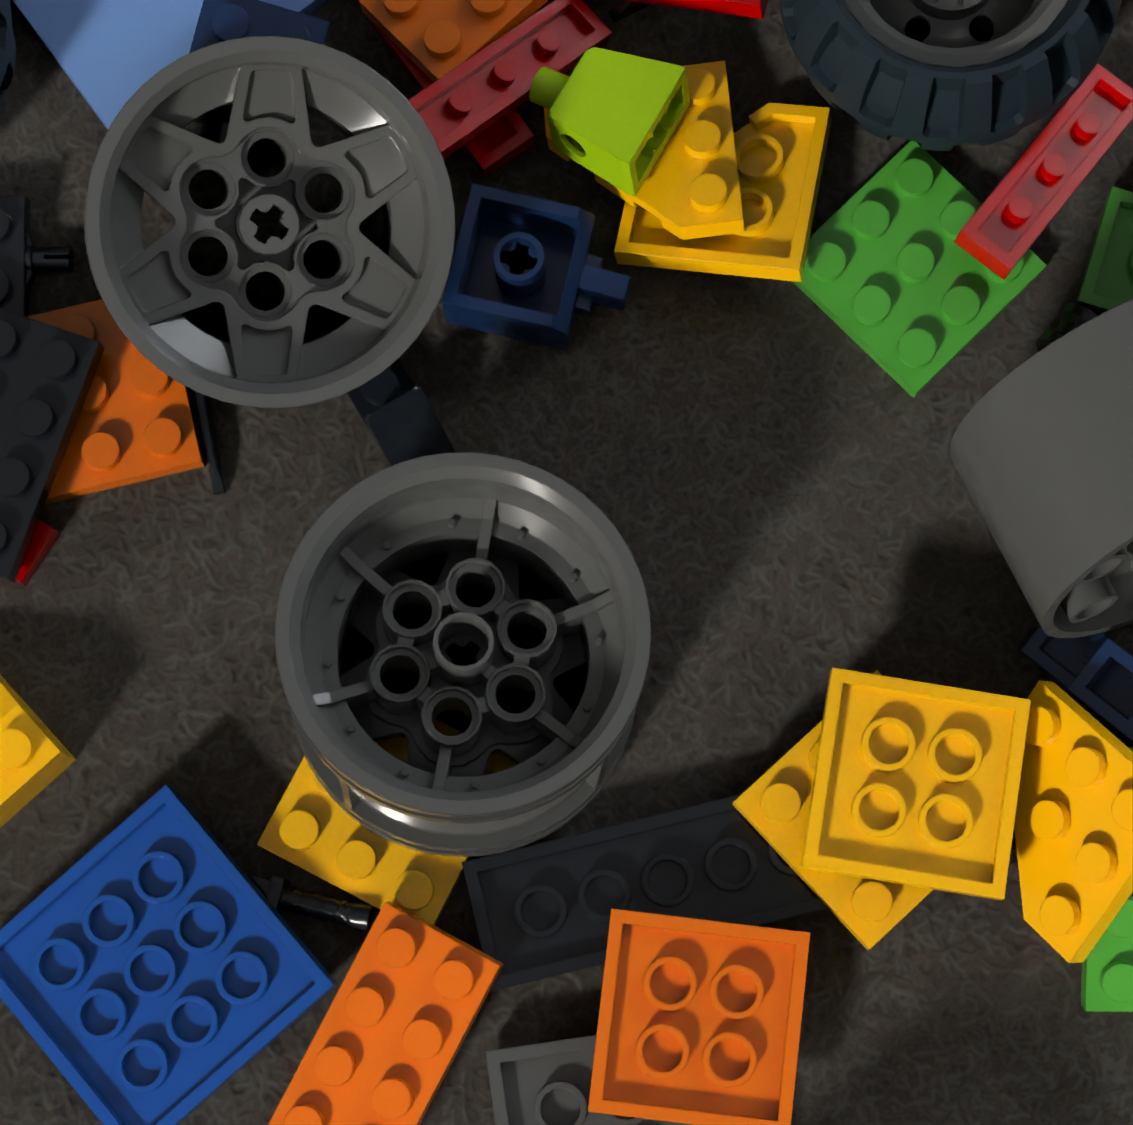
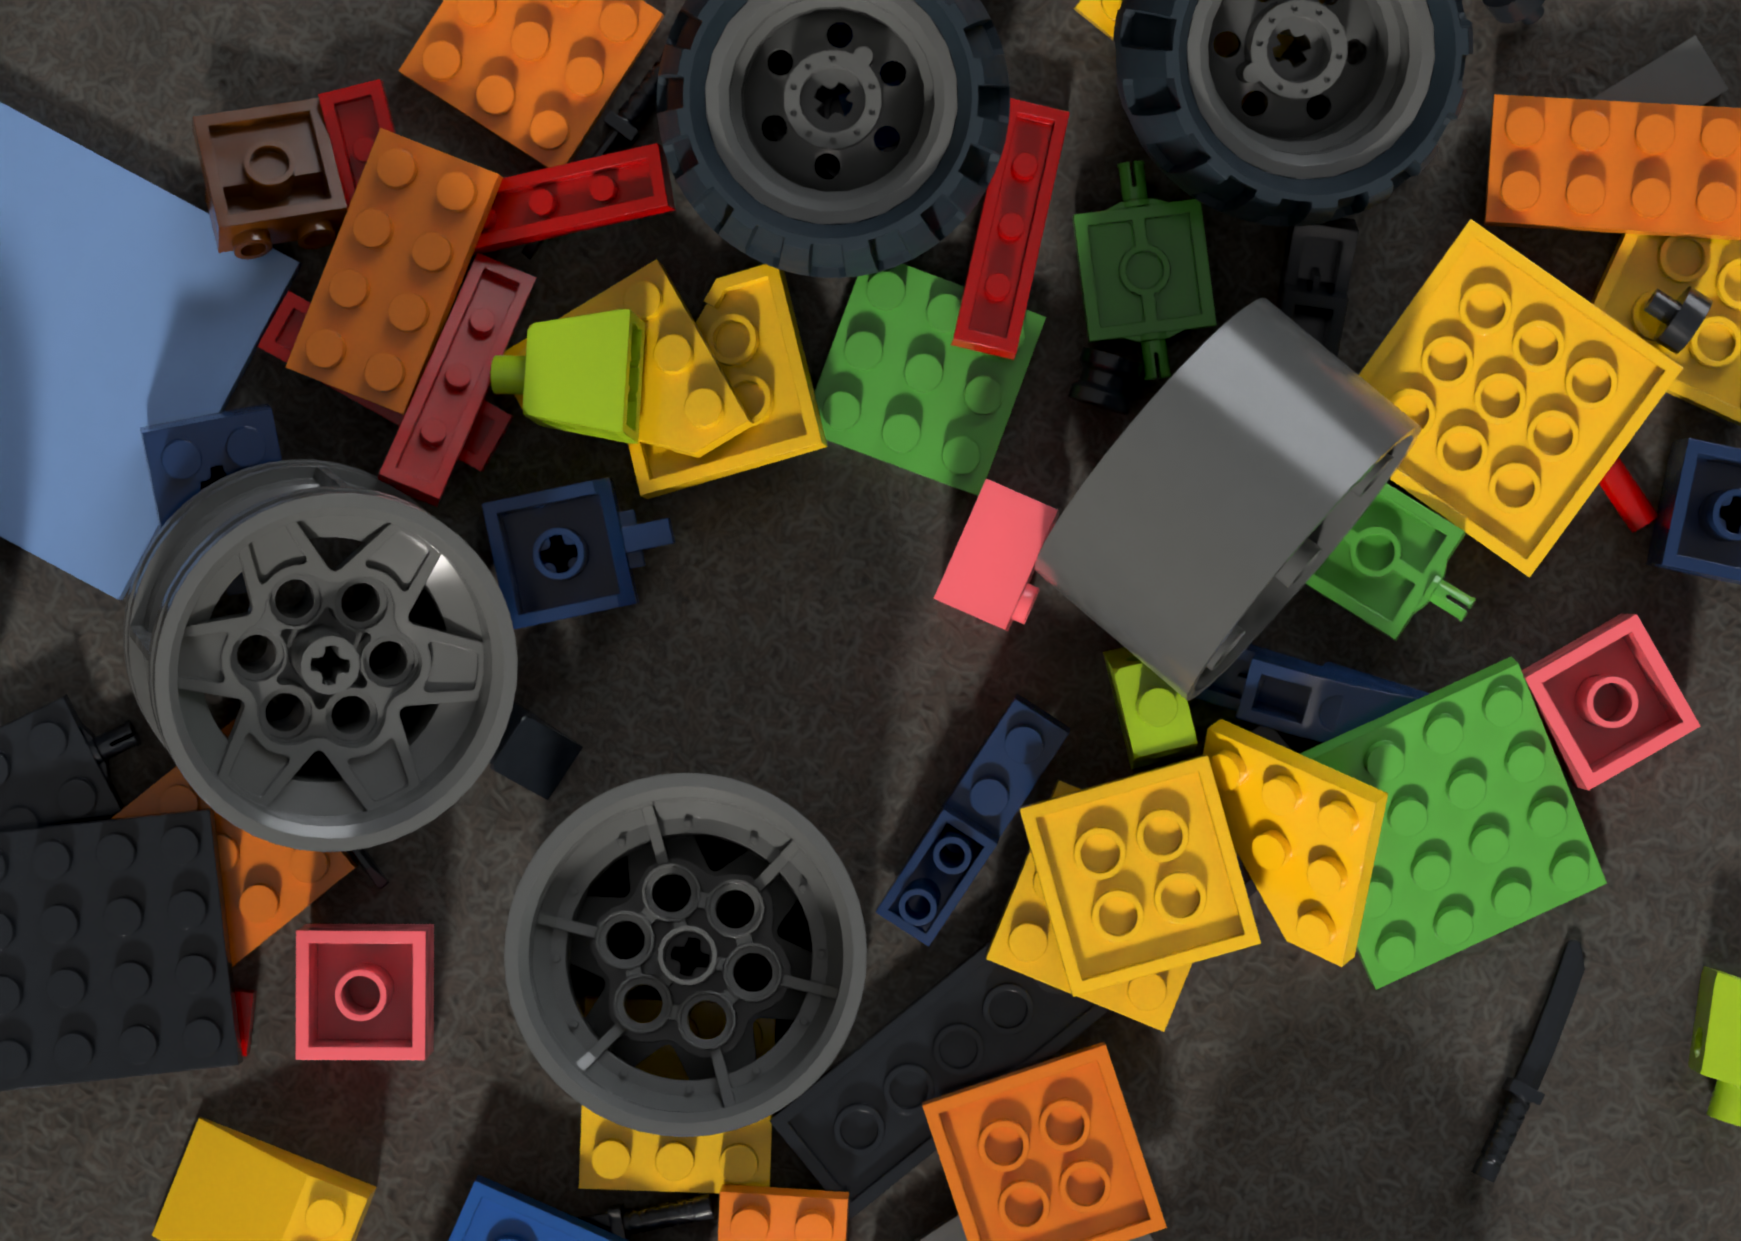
camera: 30 degrees left, 10 degrees up
none -> coral brick [296,924,434,1060]
none -> dark blue slope [875,694,1071,947]
none -> coral brick [934,479,1059,632]
none -> lime torso [1103,647,1197,769]

